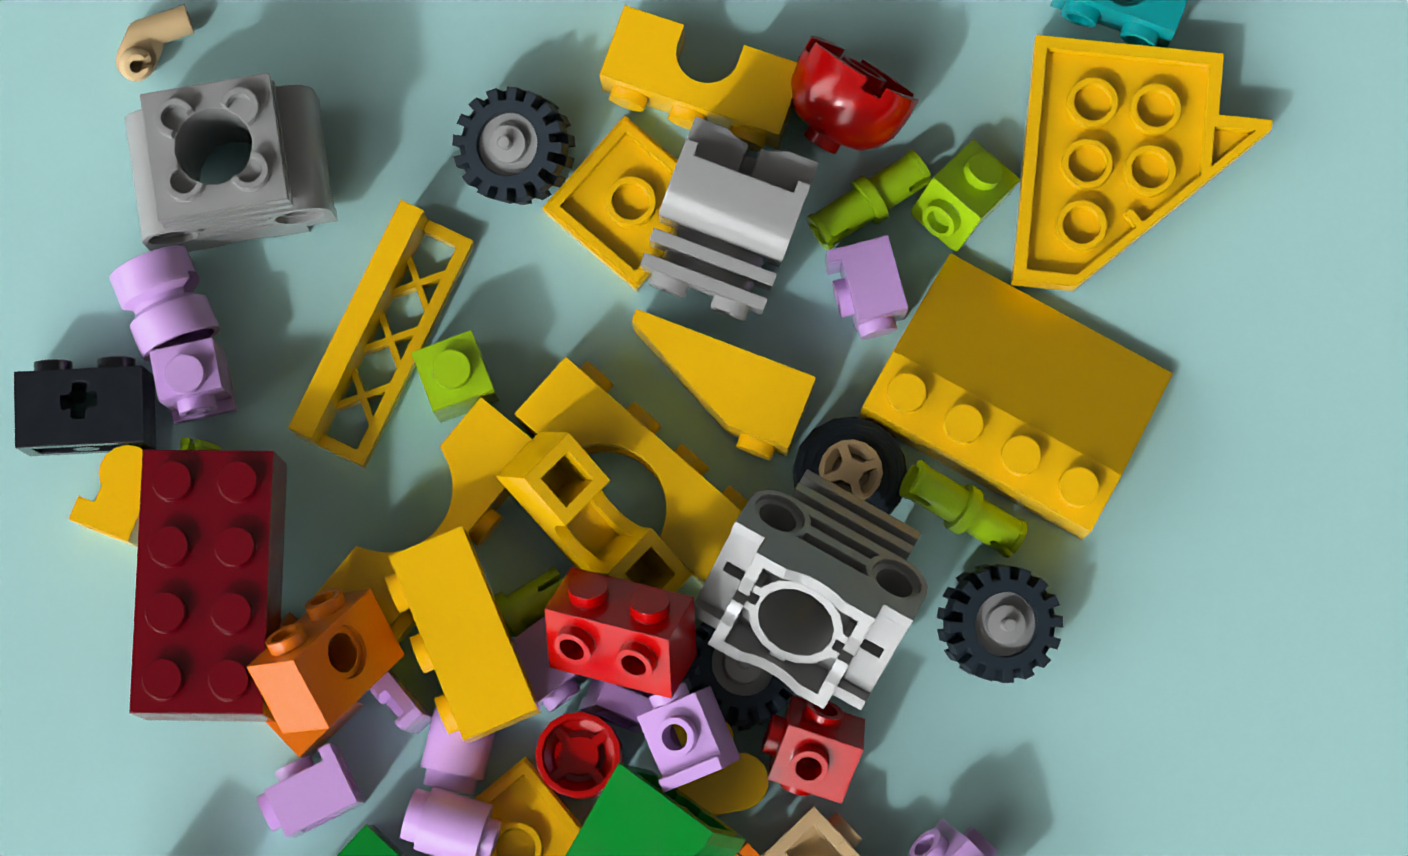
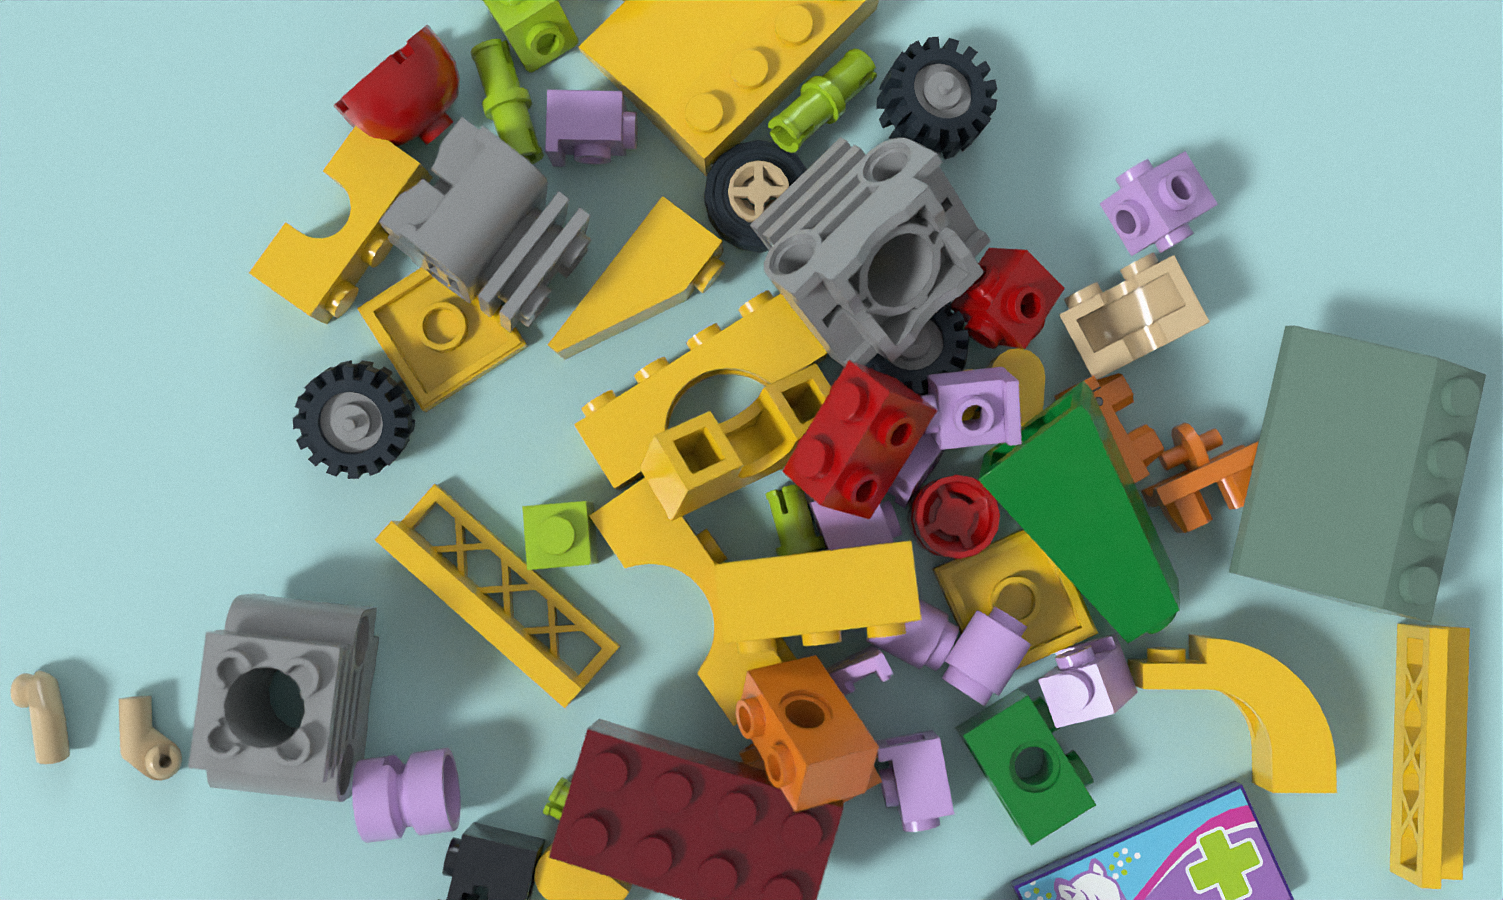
camera: 80 degrees left, 5 degrees up
lavender brick [149,338,237,425] -> none

